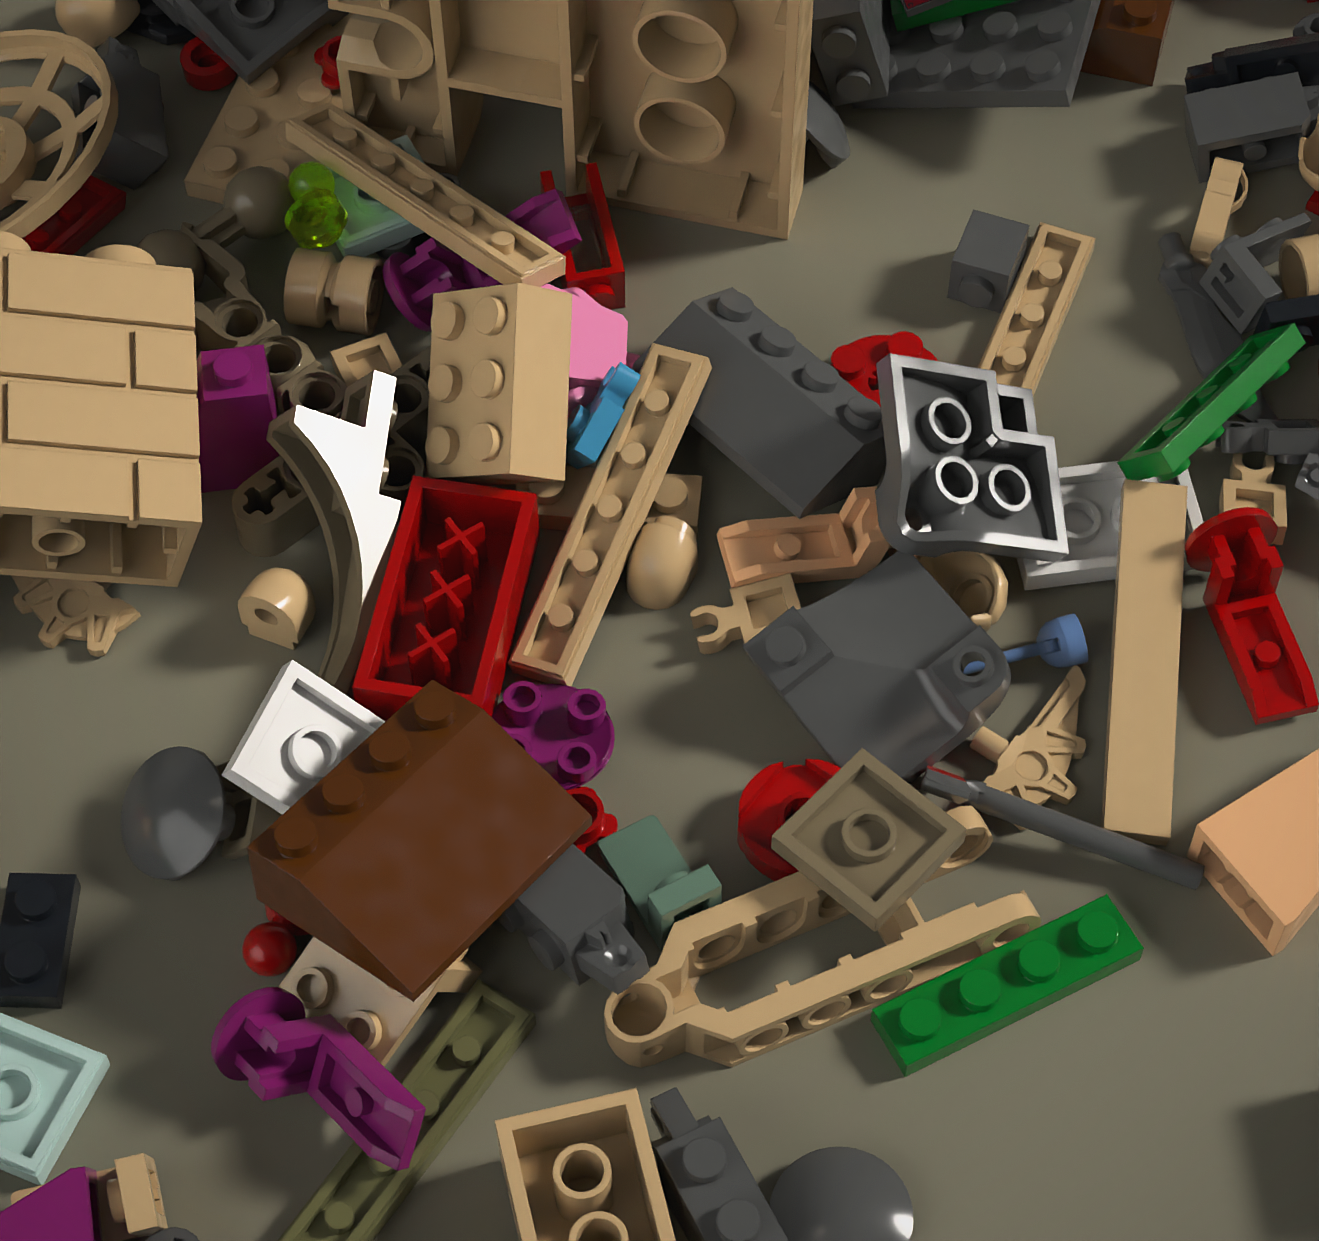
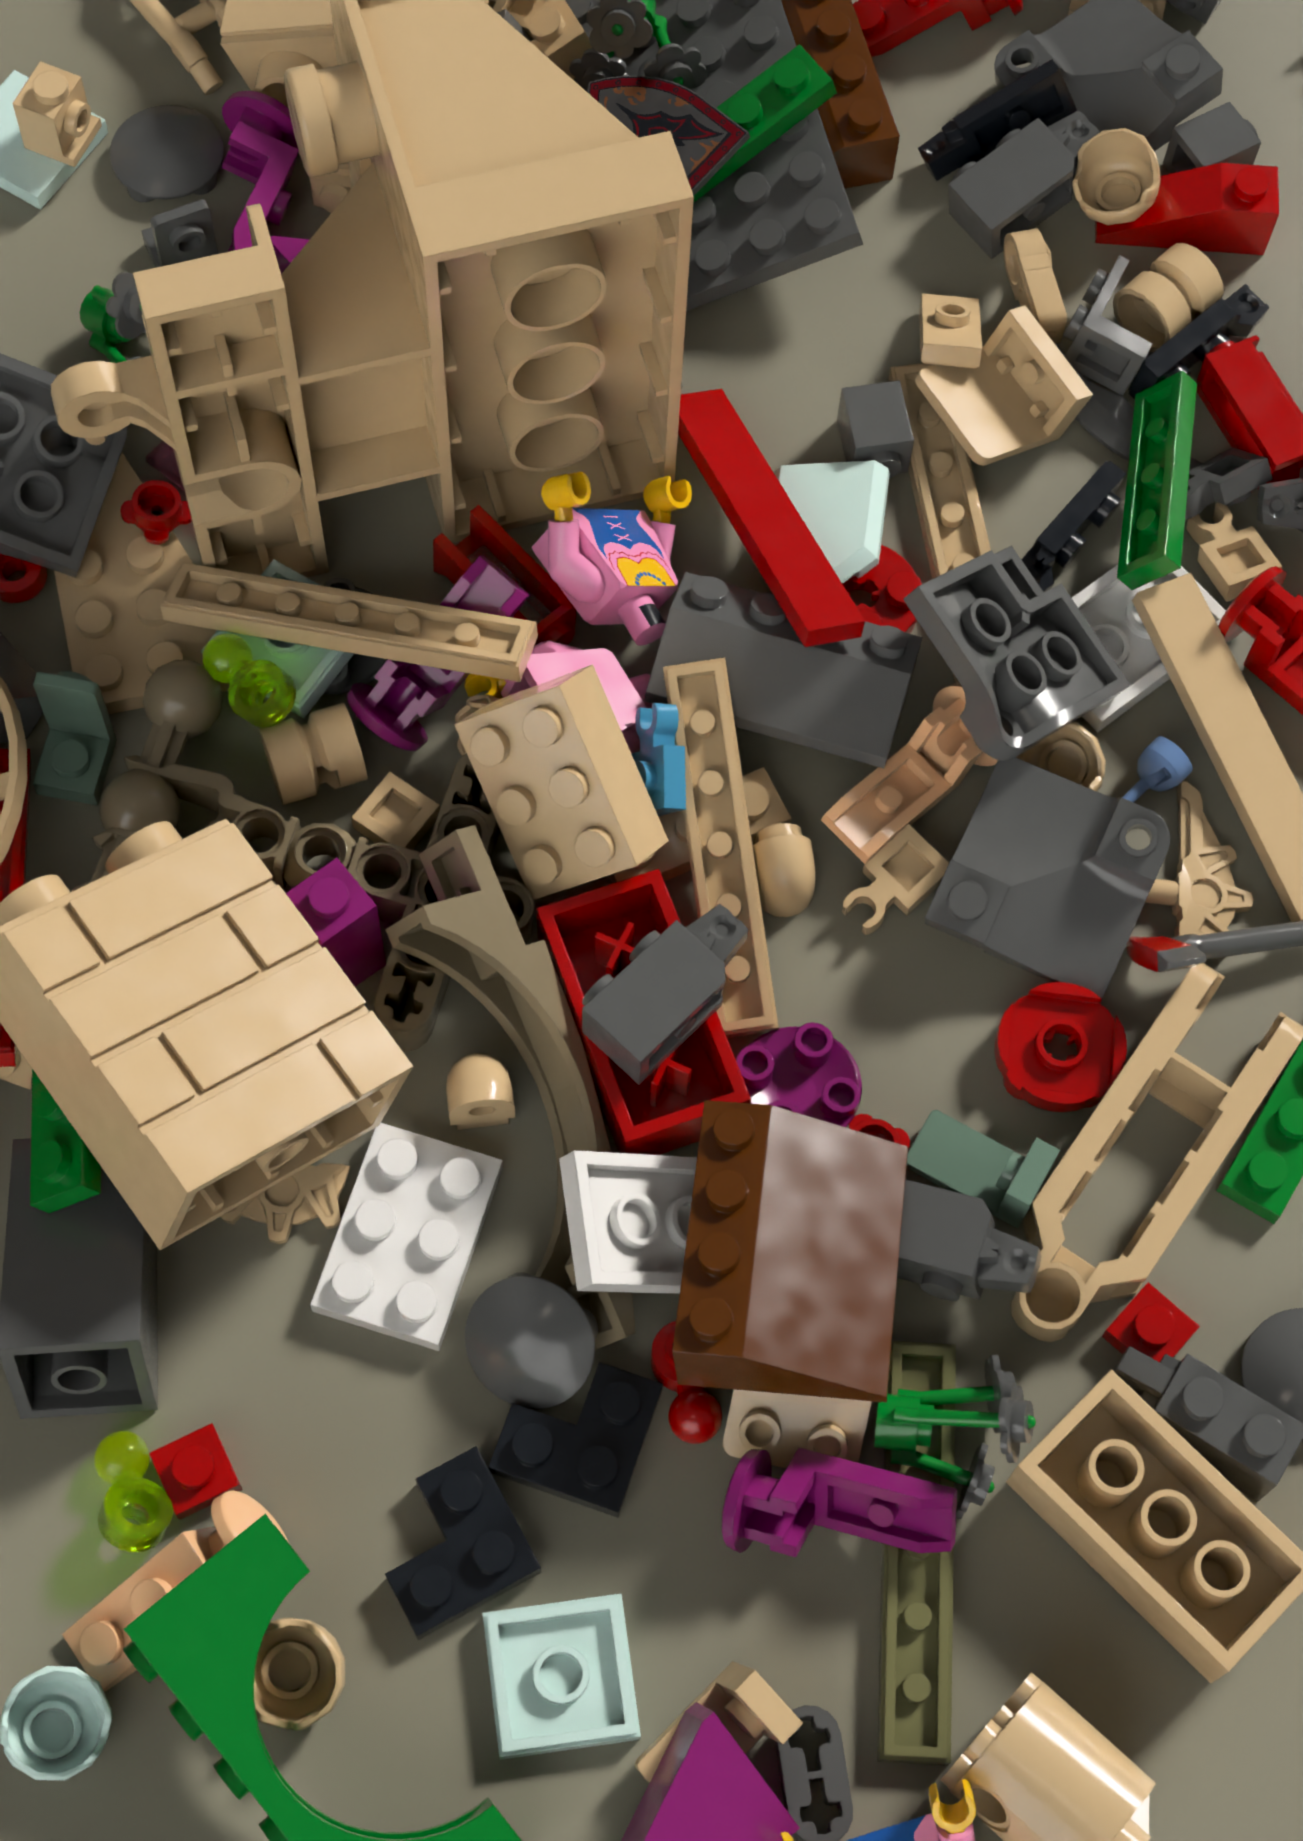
camera: 35 degrees left, 10 degrees up
dark tan plate [771,748,967,932] -> none
none -> sand green bracket [33,671,117,805]
none -> white plate [310,1123,503,1351]
none -> black plate [489,1362,663,1518]
none -> torso [531,471,692,646]
none -> dark grey hinge [582,904,748,1085]
none -> red tile [678,388,865,647]
none -> light aqua tile [774,460,890,583]
none -> green plant [874,1355,1036,1519]
none -> tan bracket [915,305,1093,466]
none -> tan plate [919,293,982,368]
none -> black hinge [1021,461,1127,592]
none -> red plate [1102,1282,1200,1362]

